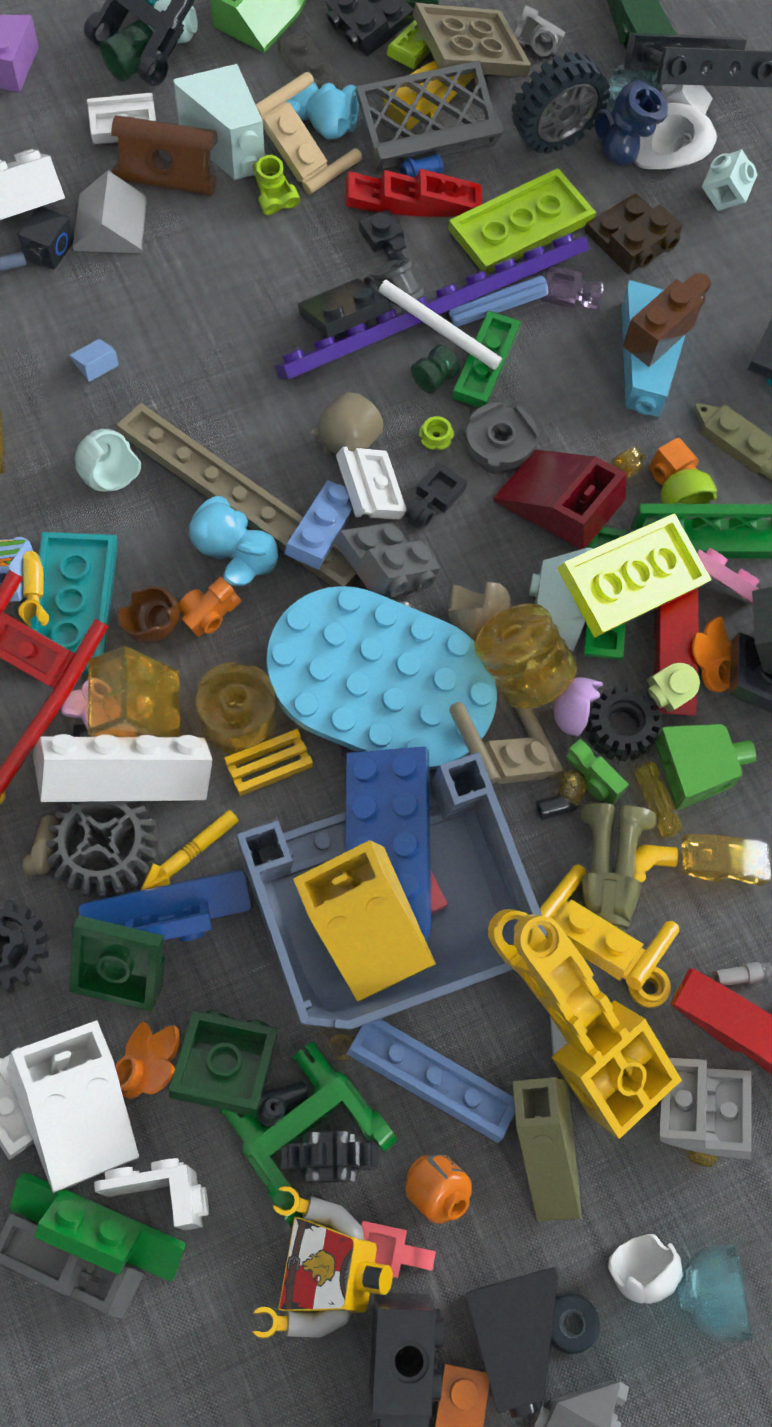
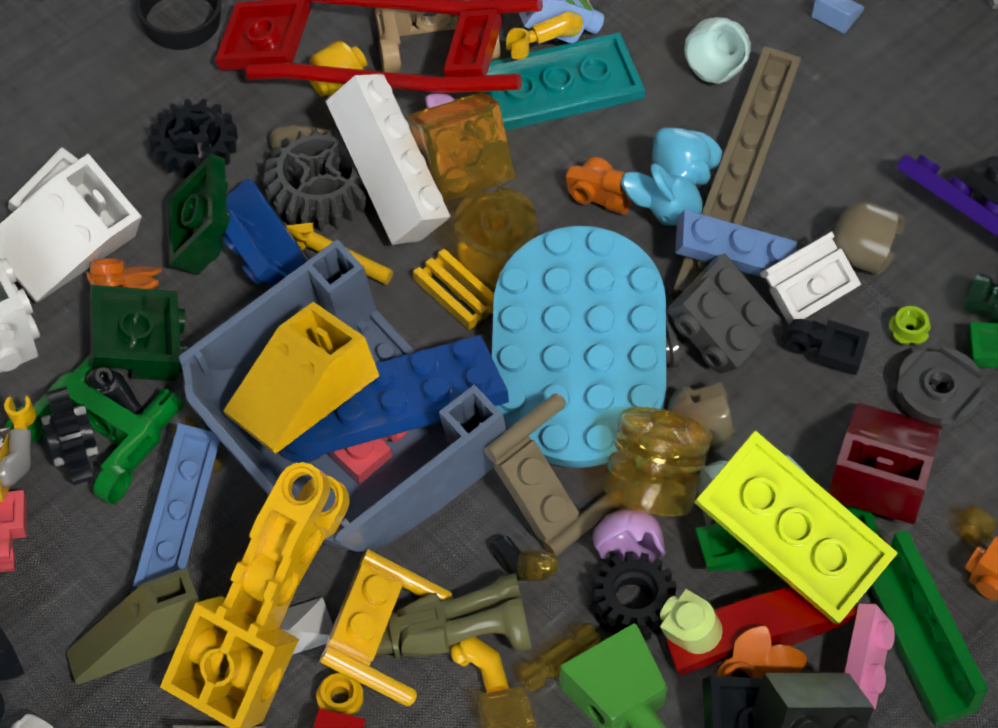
camera: 75 degrees right, 10 degrees down
reddish brown hair [117,586,180,644] -> none
orange head [405,1153,472,1224] -> none
bright green plate [565,739,629,805] -> none
lime hair [660,469,717,504] -> none

